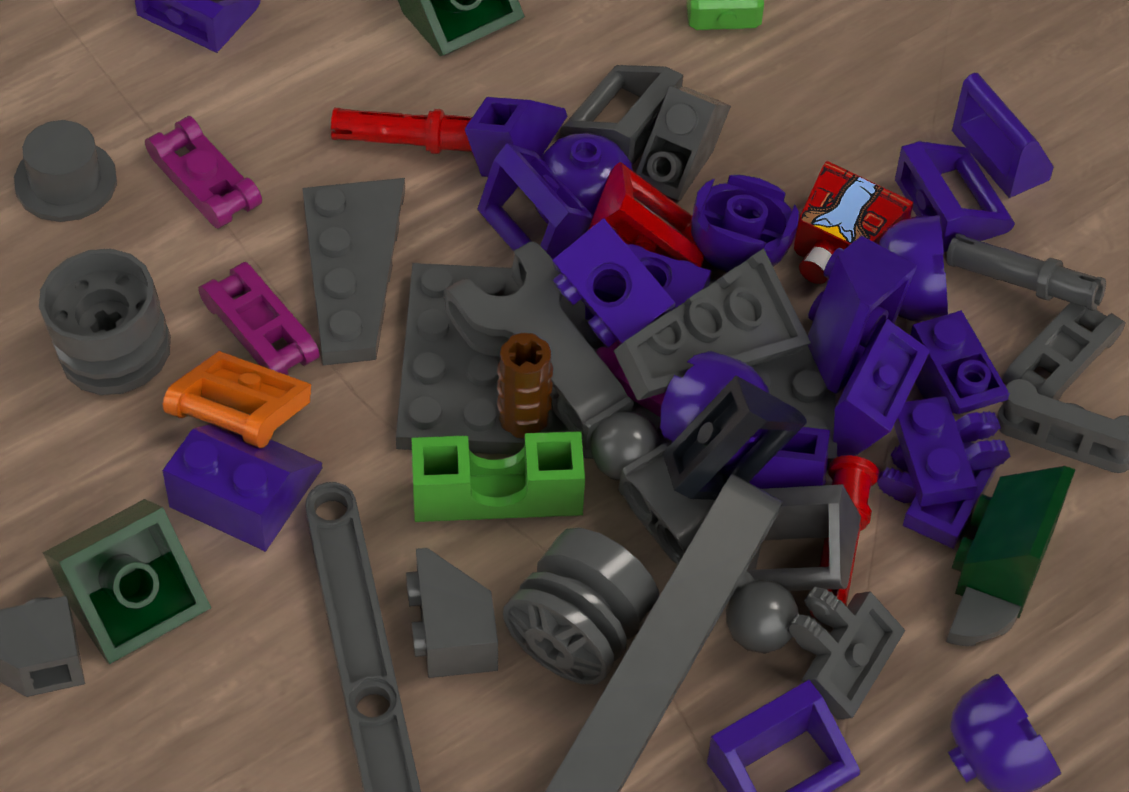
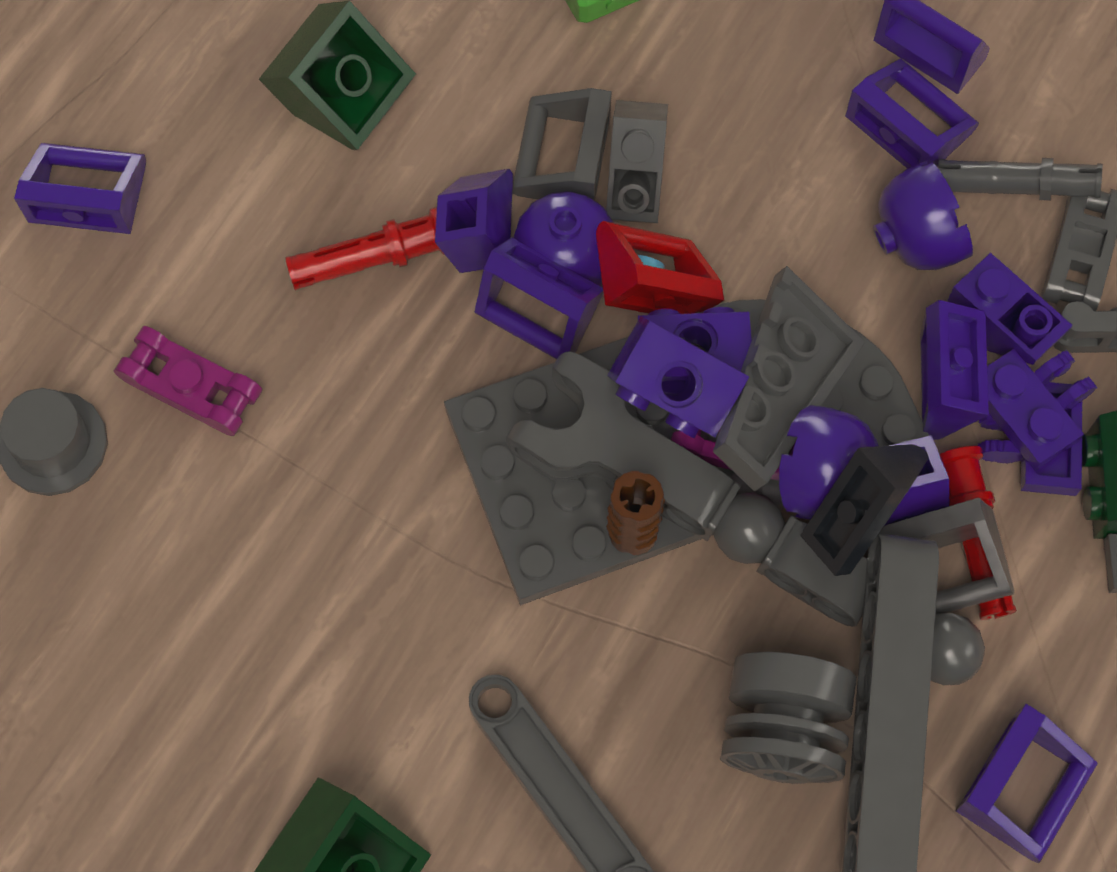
camera: 20 degrees left, 15 degrees up
dark grey wheel [39,249,171,395] -> none
dark purple slope [162,424,323,552] -> none
orange plate [163,351,311,448] -> none
magenta plate [198,262,320,375] -> none
dark grey wing [302,178,405,365] -> none
dark grey slope [406,548,498,678] -> none
bright green arch [411,431,585,522] -> none
dark purple cylinder [691,175,799,273] -> none
dark grey hinge [787,586,906,720] -> none
torso [794,161,914,284] -> none
dark purple slope [808,235,917,394] -> none

